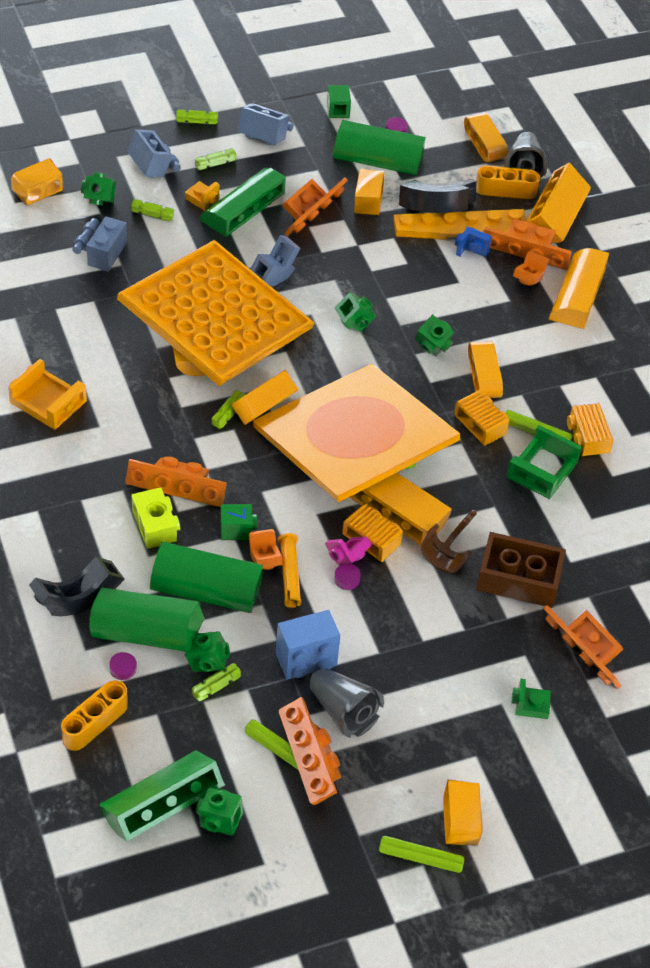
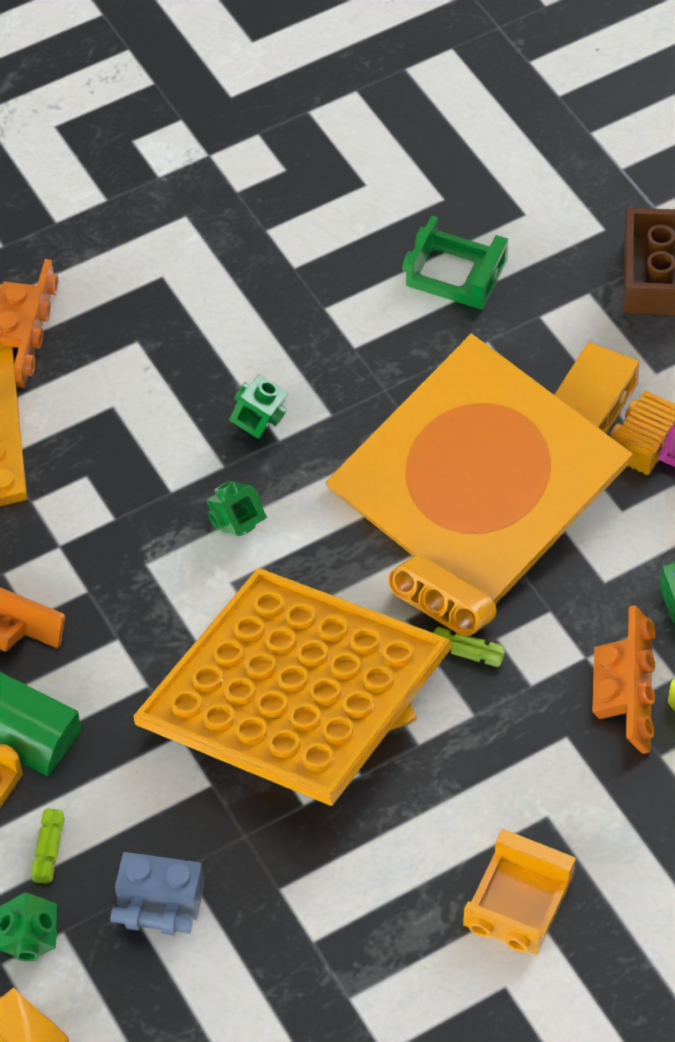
camera: 95 degrees left, 5 degrees up
sand blue brick [250,235,301,286] -> none
reddish brown helmet [421,510,477,573] -> none
light orange brick [454,390,509,446] -> none
blue bracket [455,226,492,257] -> none
light orange beam [468,341,503,398] -> none
lime axle [505,410,573,441] -> none
orange bracket [513,251,549,285] -> none
light orange brick [549,248,609,329] -> none
light orange brick [567,403,614,456] -> none

